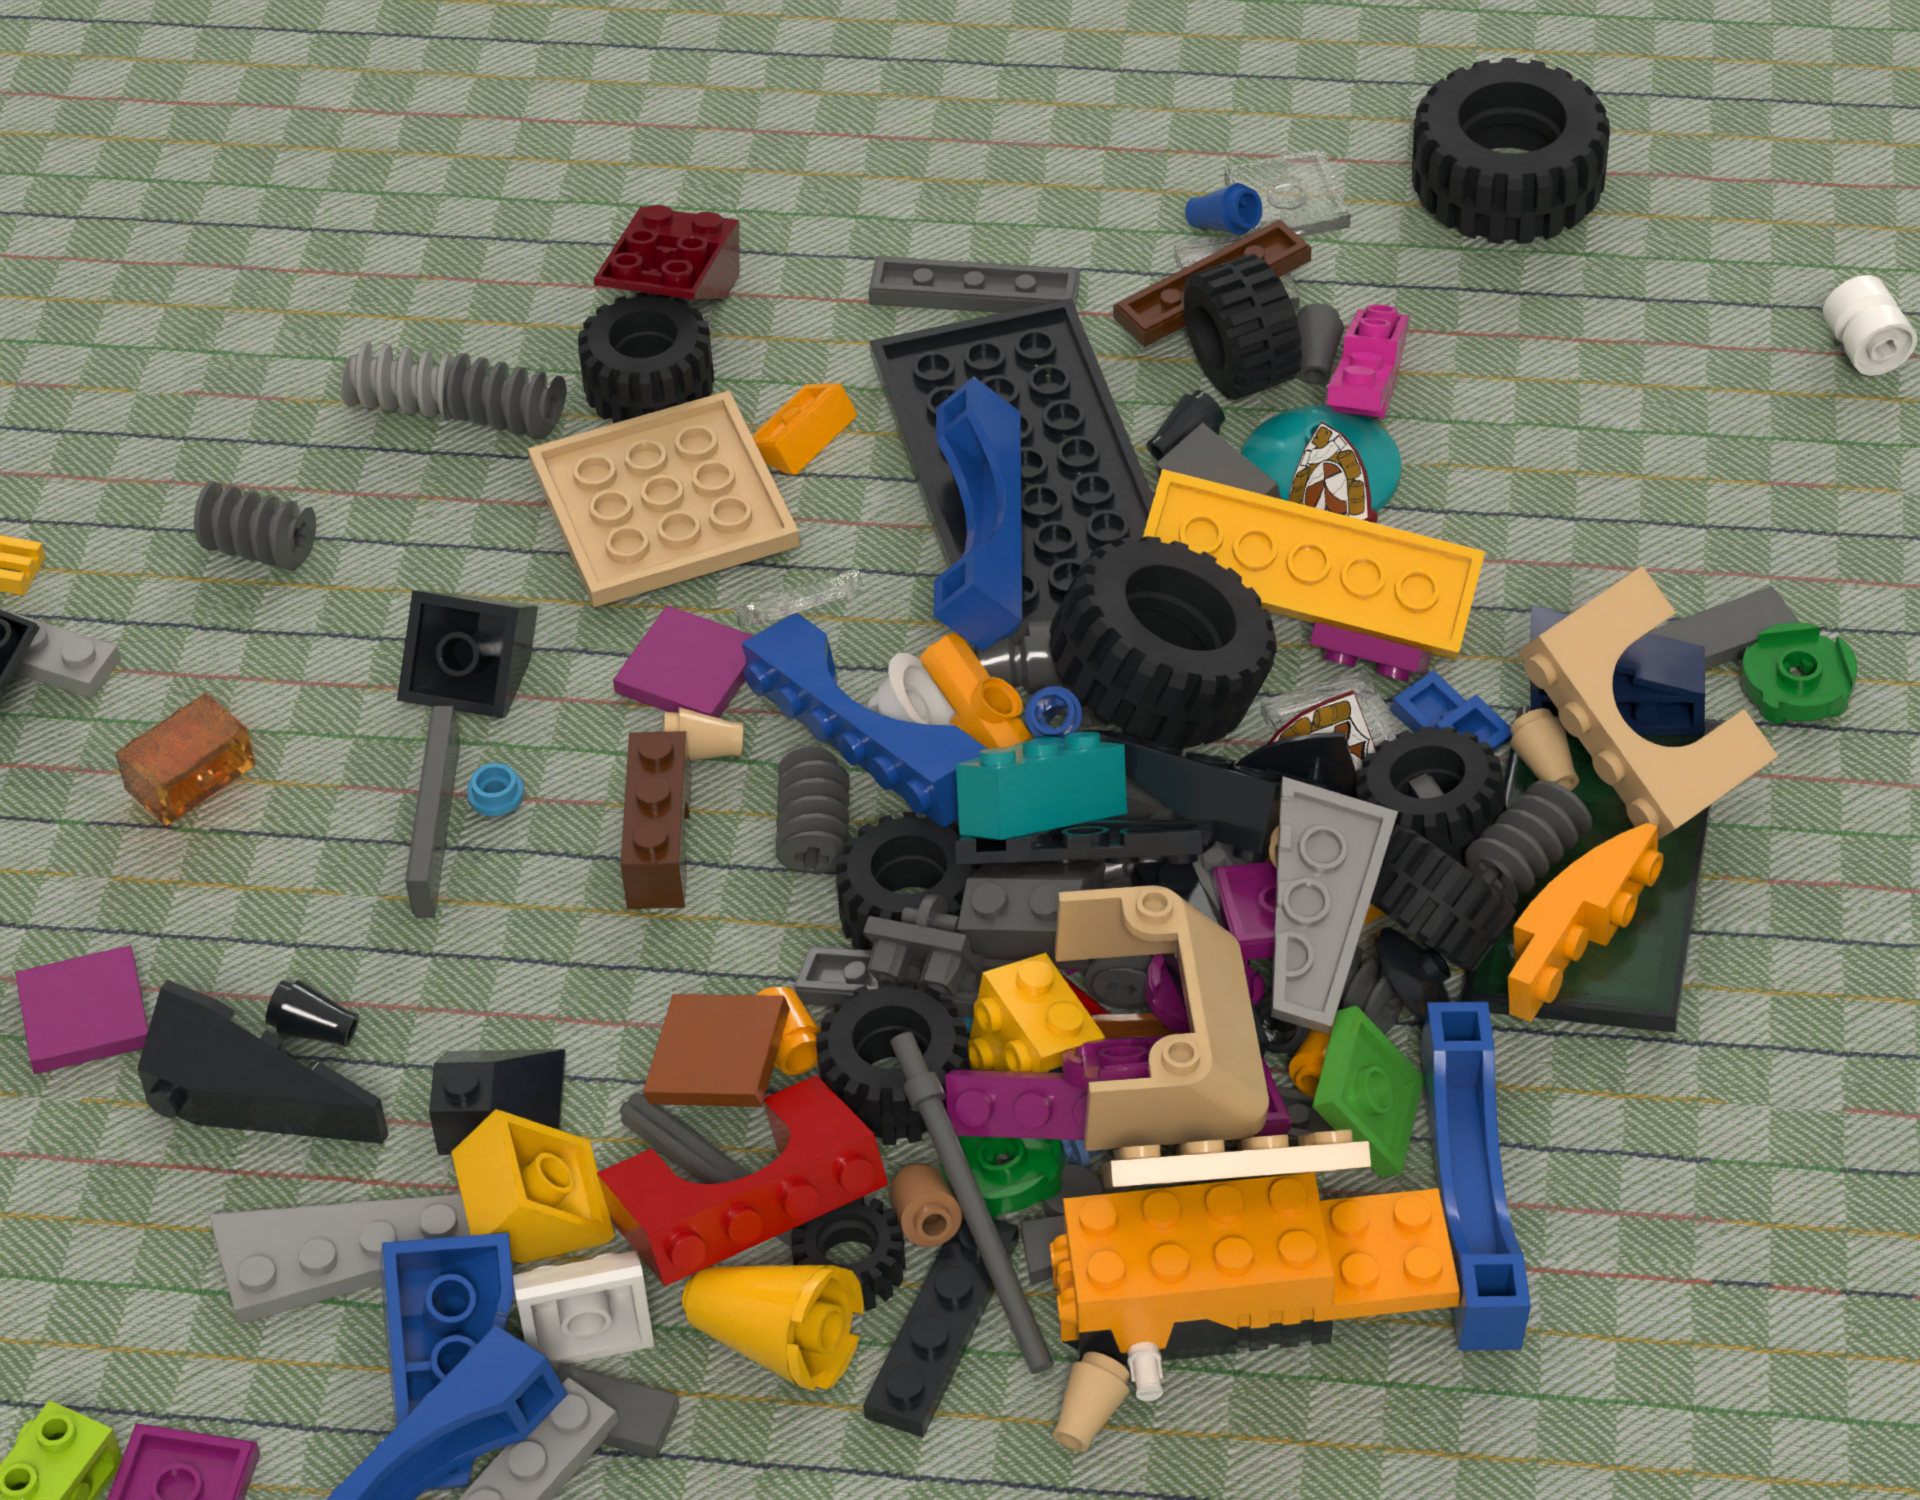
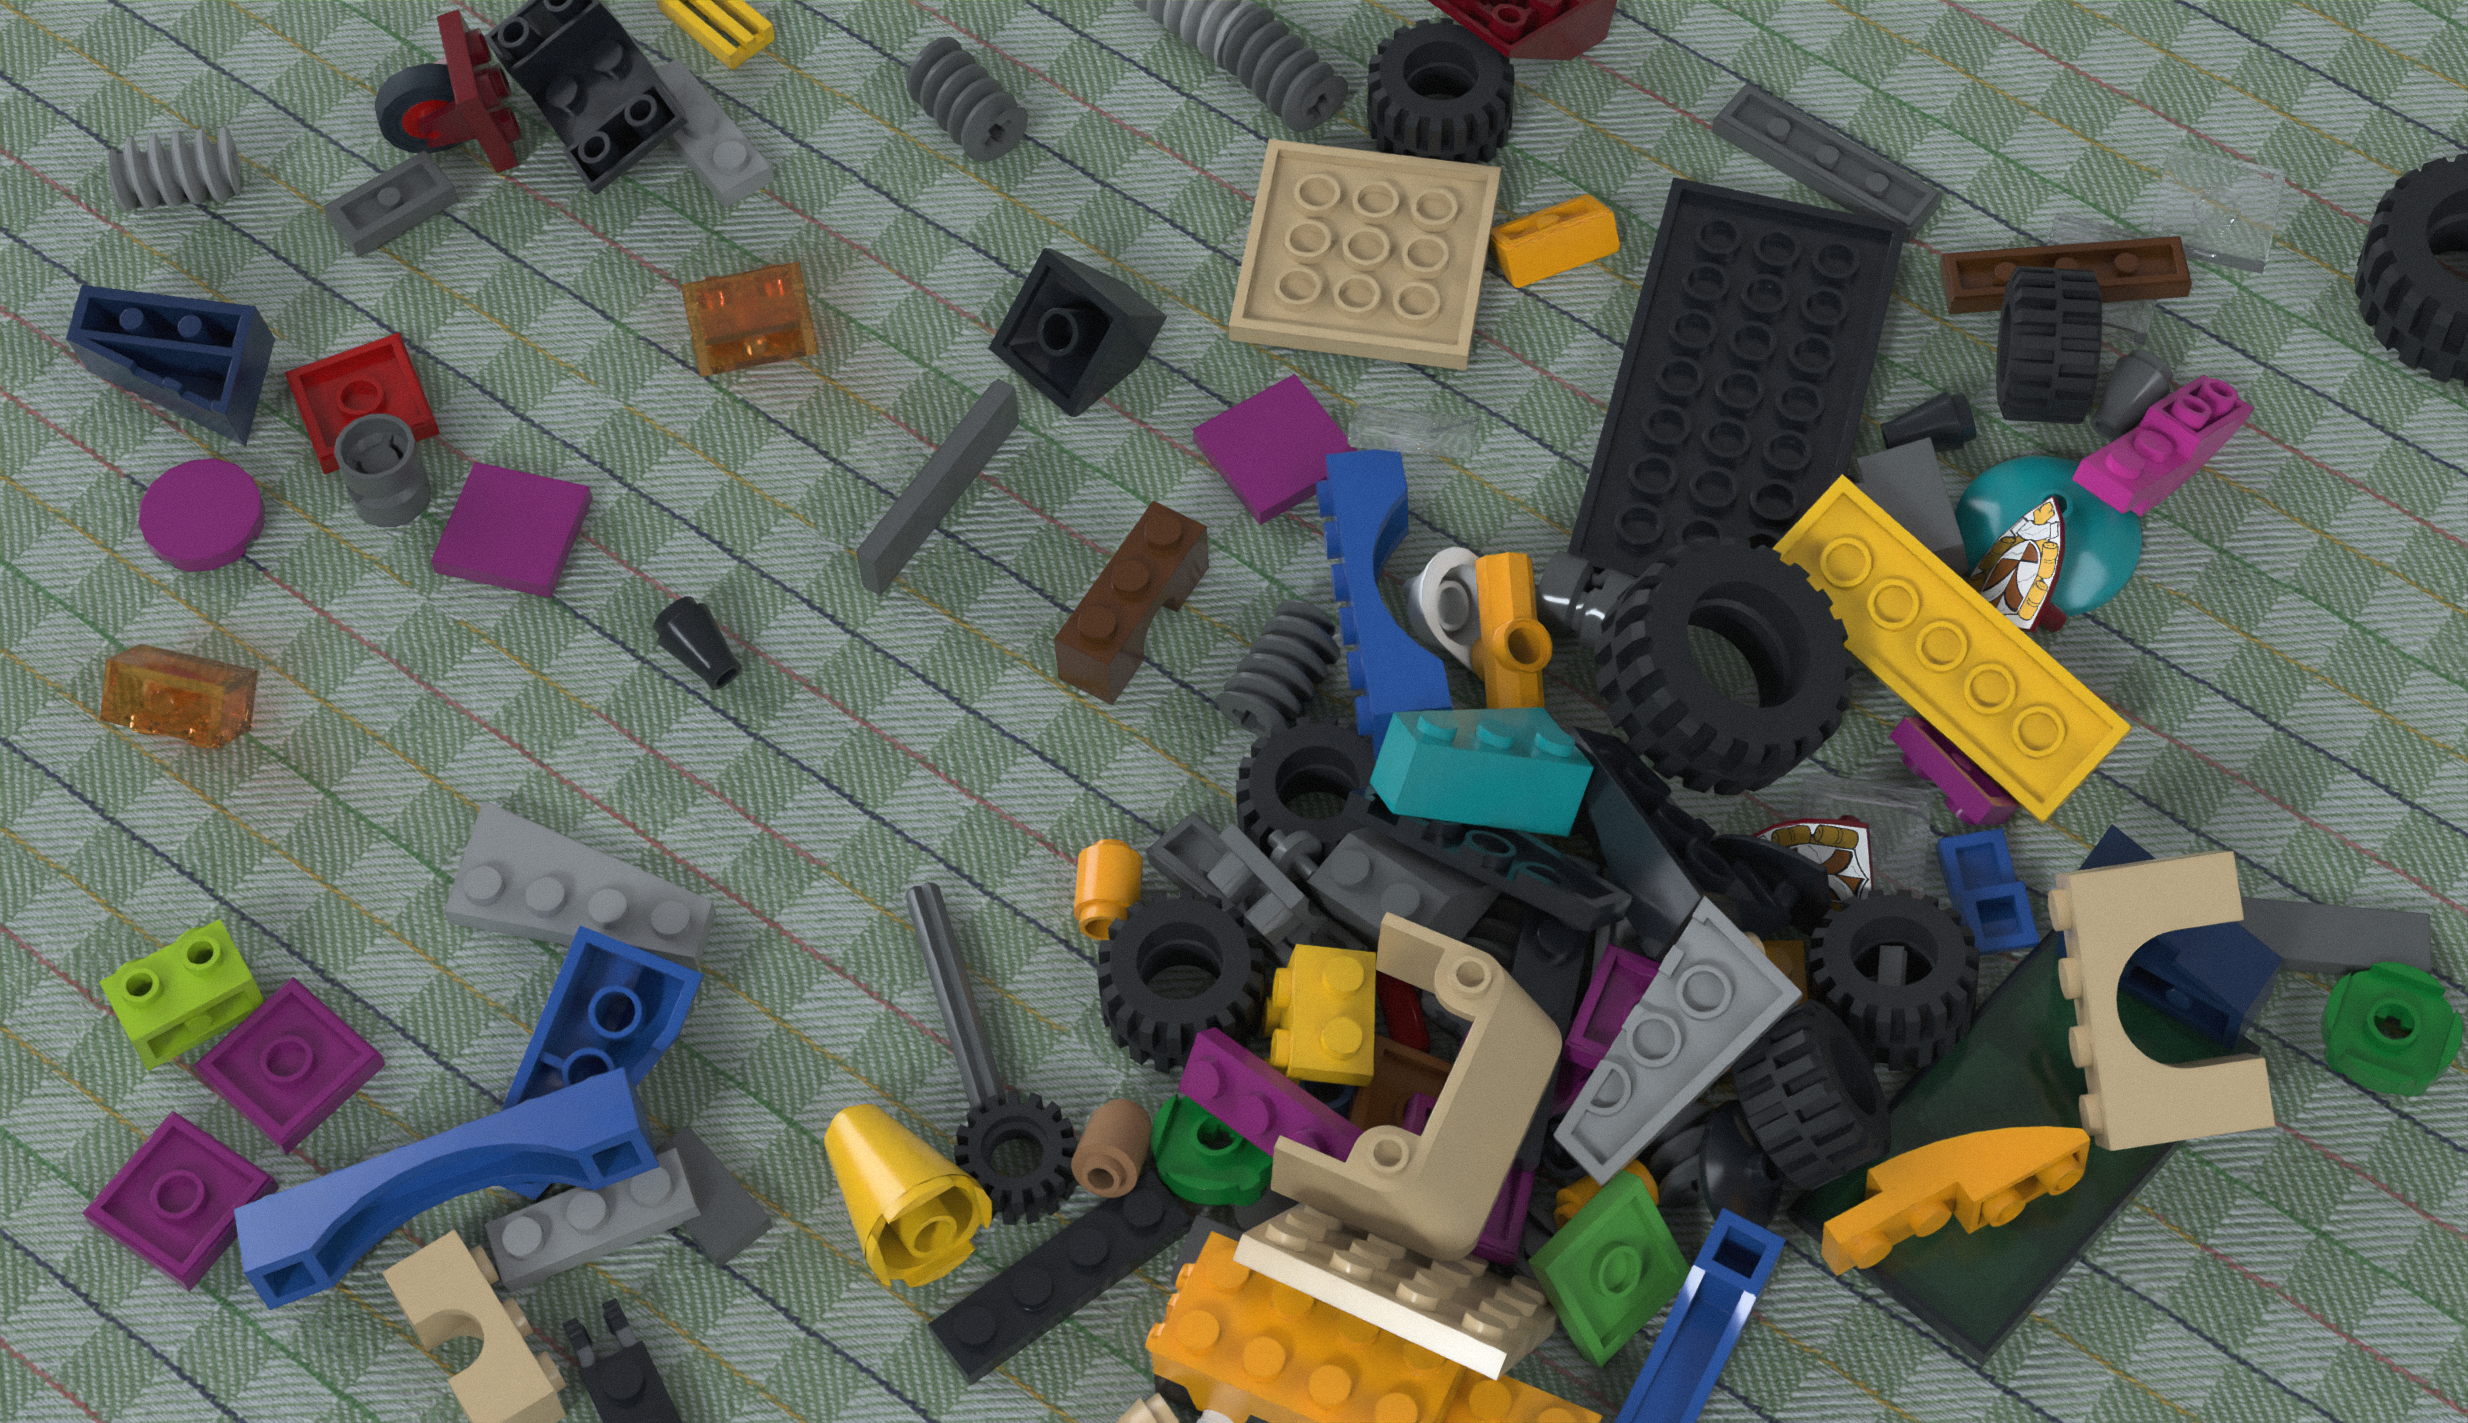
camera: 30 degrees right, 10 degrees up
black wedge [137,980,389,1144] -> none
black slope [429,1049,566,1155] -> none
yellow slope [451,1109,615,1264] -> none
dark azure plate [467,763,524,817] -> none
white slope [513,1250,655,1367] -> none
red arch [596,1075,889,1287] -> none
dark orange tile [643,994,790,1107] -> none
tan cone [662,707,743,761] -> none
dark grey bar [890,1032,1054,1374] -> none
blue arch [933,376,1022,652] -> none
blue cone [1025,686,1082,738] -> none
magenta tile [1062,1037,1151,1090] -> none
blue cone [1185,183,1262,235] -> none
dark grey piece [1465,780,1593,904] -> none
tan cone [1510,708,1579,791] -> none

